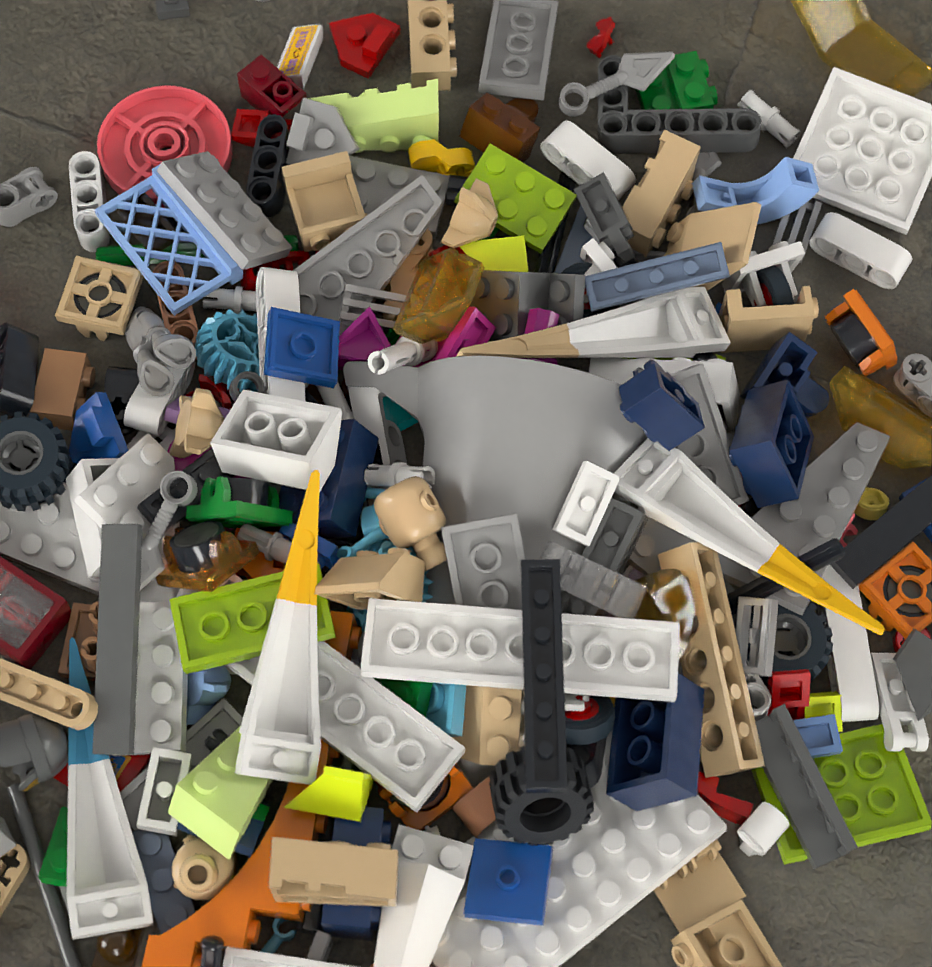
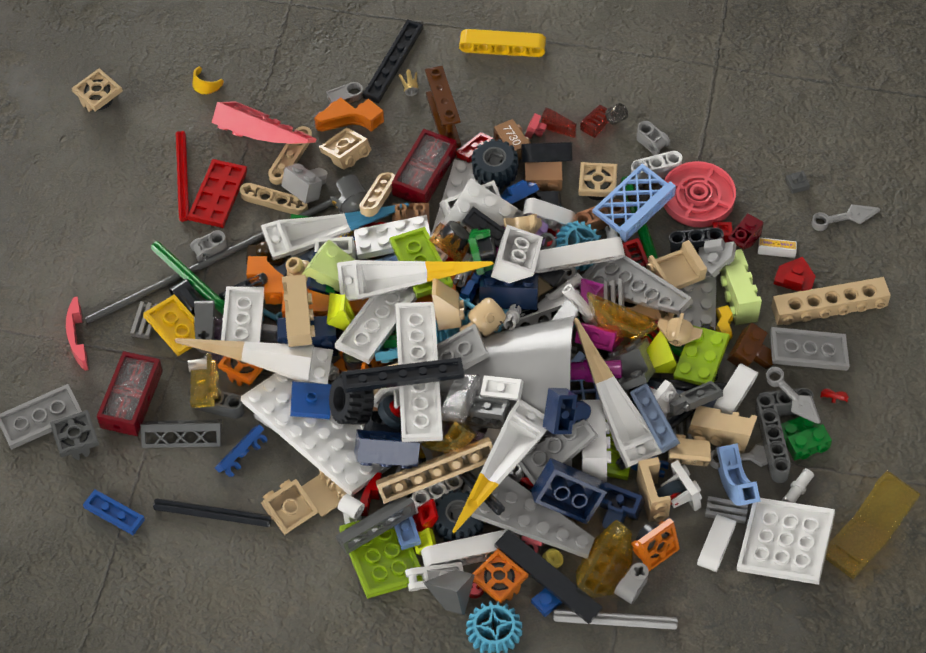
camera: 85 degrees right, 10 degrees down
dark grey tile [93,524,143,755] -> none
light grey piece [125,306,196,396] -> none
light grey piece [140,470,198,590] -> none
light grey plate [157,151,293,270] -> none
blue tile [264,307,340,389] -> none
light grey tile [736,597,779,676] -> none

